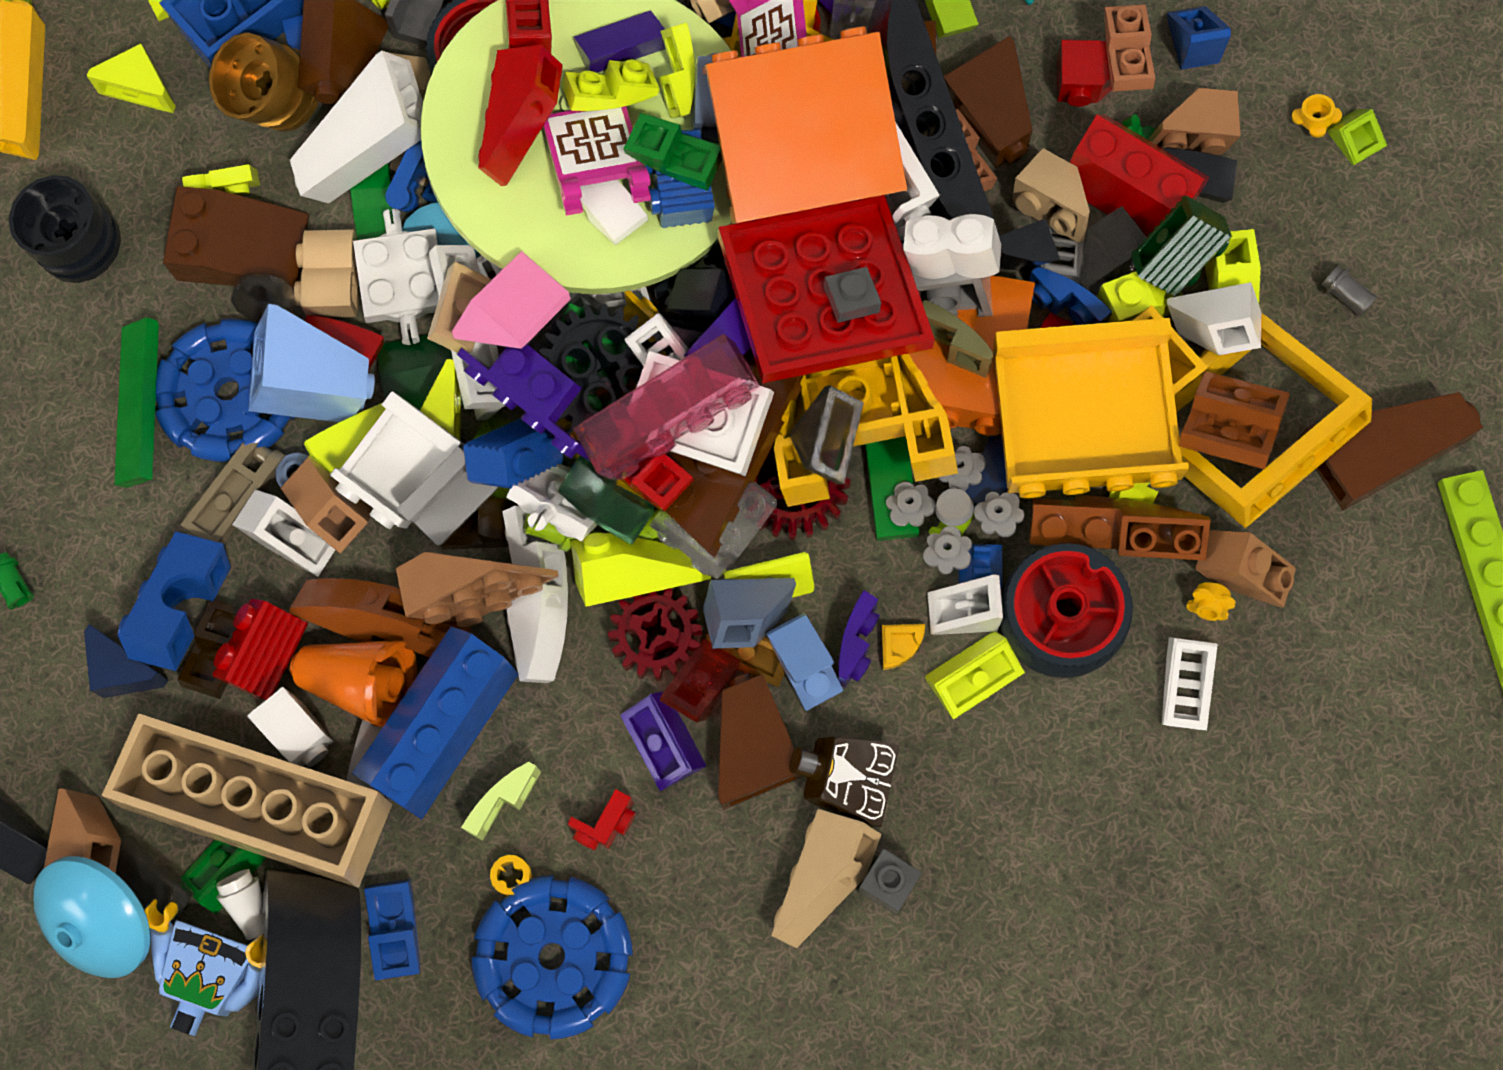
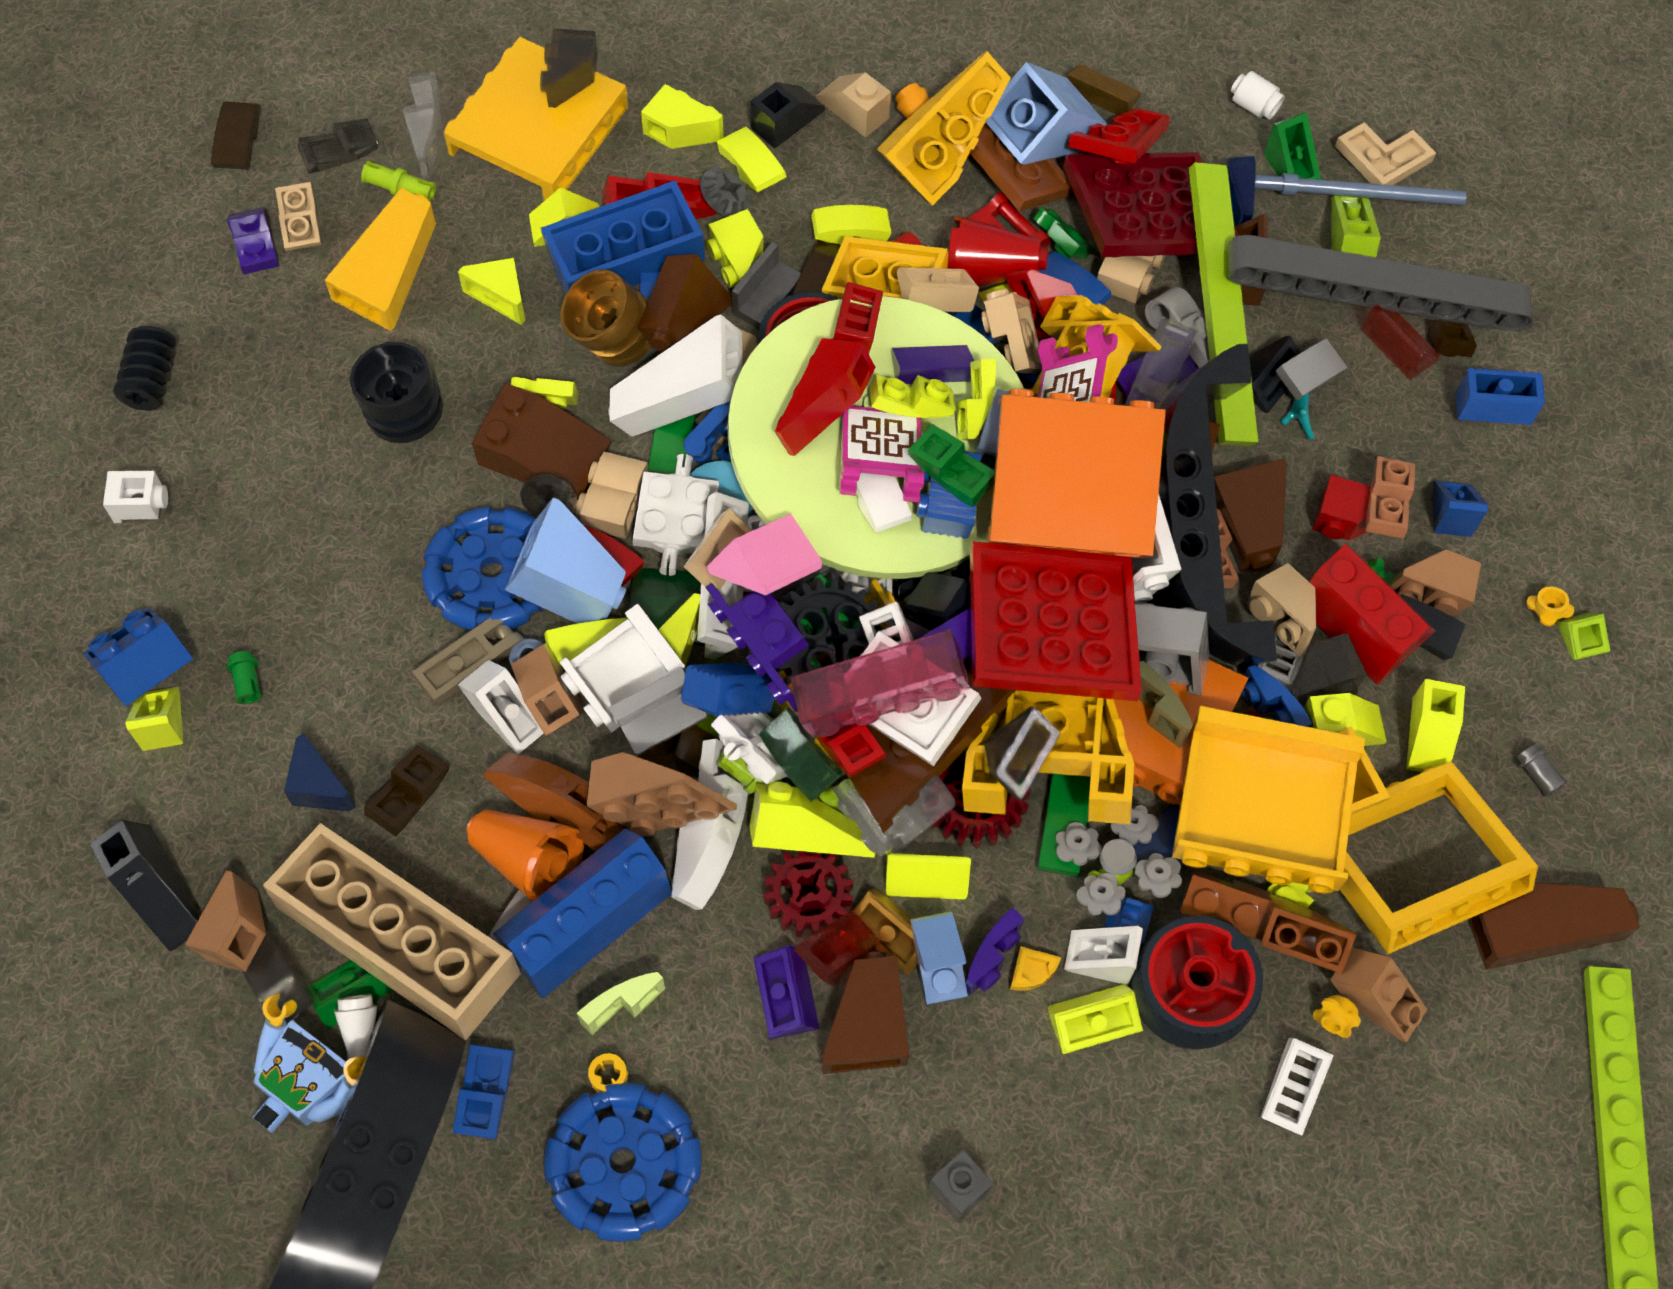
camera: 10 degrees right, 10 degrees down
medium azure dish [33,856,150,978] -> none
green tile [114,317,159,488] -> none
blue arch [118,532,231,671] -> none
red brick [213,599,308,701] -> none
white slope [247,687,334,767] -> none
red bracket [567,789,636,851] -> none
sand blue slope [703,578,796,649] -> none
tan slope [771,809,882,948] -> none
dark brown torso [789,737,900,827] -> none
dark grey plate [824,267,881,323] -> none
white brick [903,214,1001,279] -> none
dark green brick [1131,195,1232,297] -> none
white slope [1167,282,1262,355] -> none
dark orange slope [1179,371,1290,469] -> none

